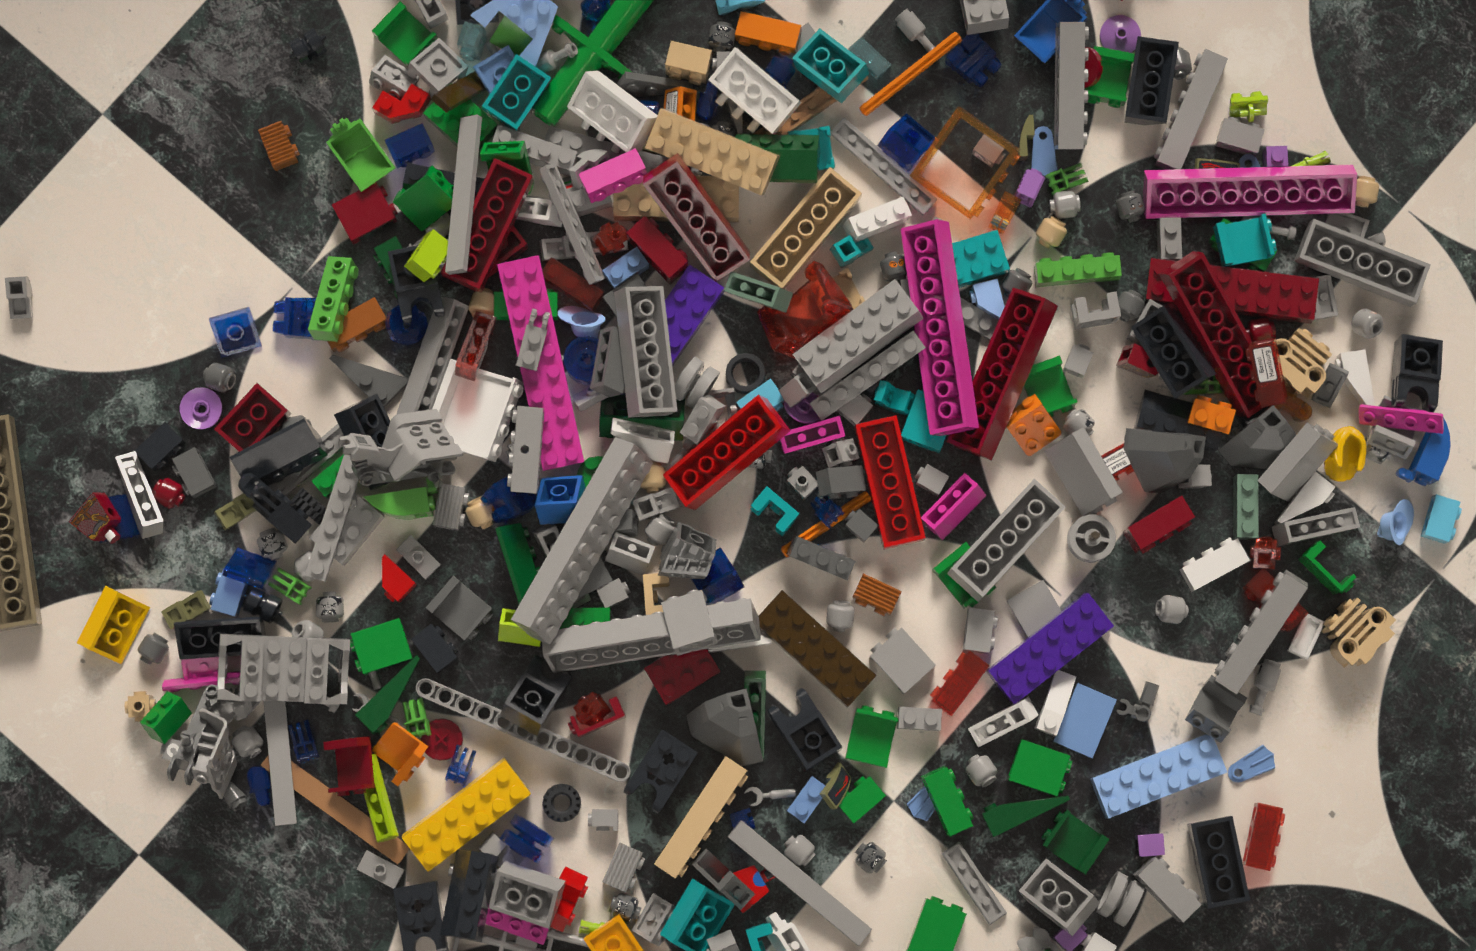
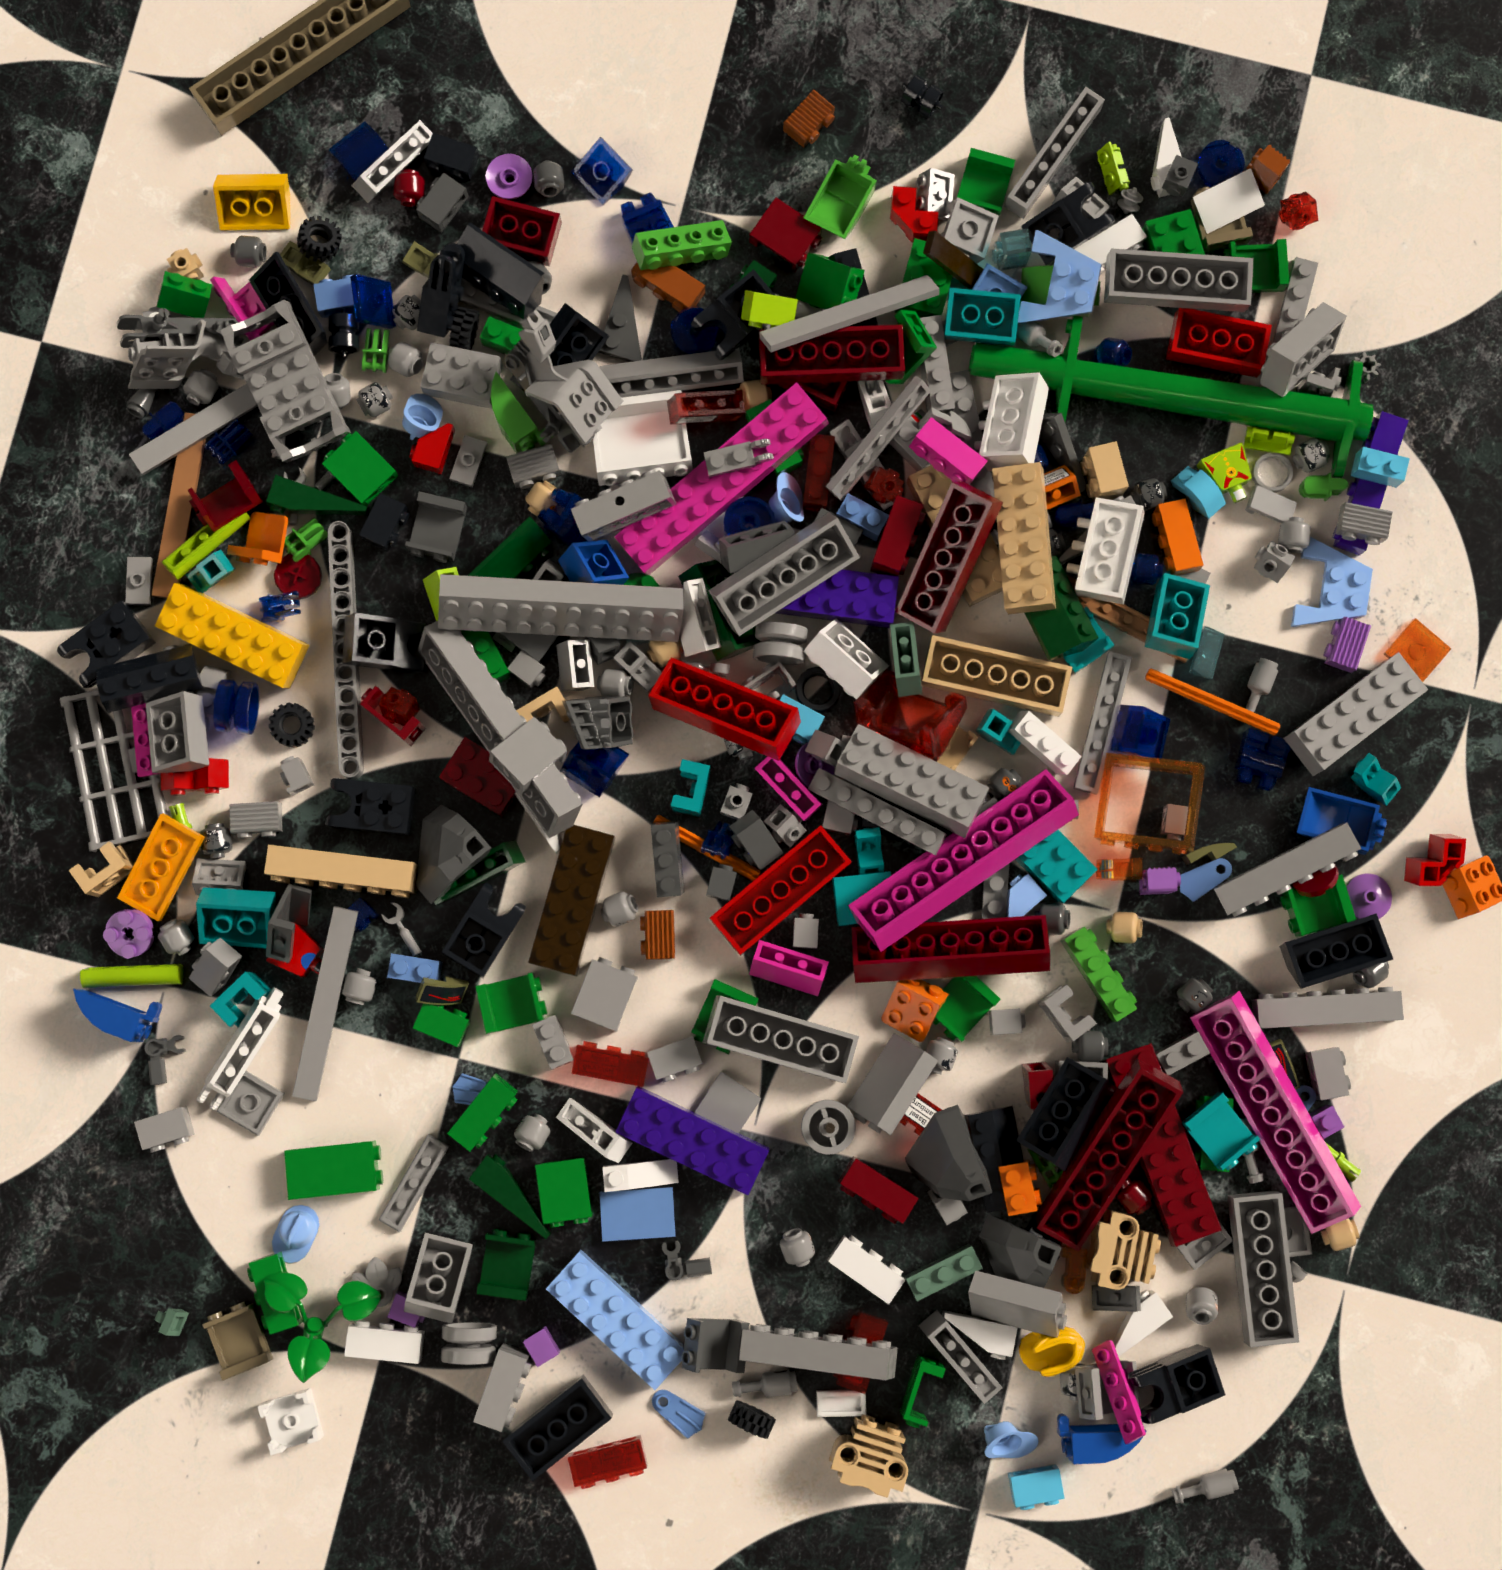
camera: 60 degrees right, 0 degrees up
torso [69,492,121,544] -> none
light grey plate [305,455,359,582] -> none
clear blue brick [384,123,435,169] -> none
light grey brick [680,395,726,444] -> none
dark grey head [855,842,887,874] -> none
bright green arm [1045,163,1089,195] -> none
light grey head [1049,191,1080,219] -> none
lime hips [1229,91,1269,122] -> none
clear red brick [1246,337,1288,407] -> none
clear red brick [1250,537,1281,569] -> none
none -> teal brick [186,549,235,593]
none -> black tyre [297,216,342,262]
none -> light blue piece [402,394,443,440]
none -> black tyre [728,1400,776,1439]
none -> white brick [803,619,889,699]

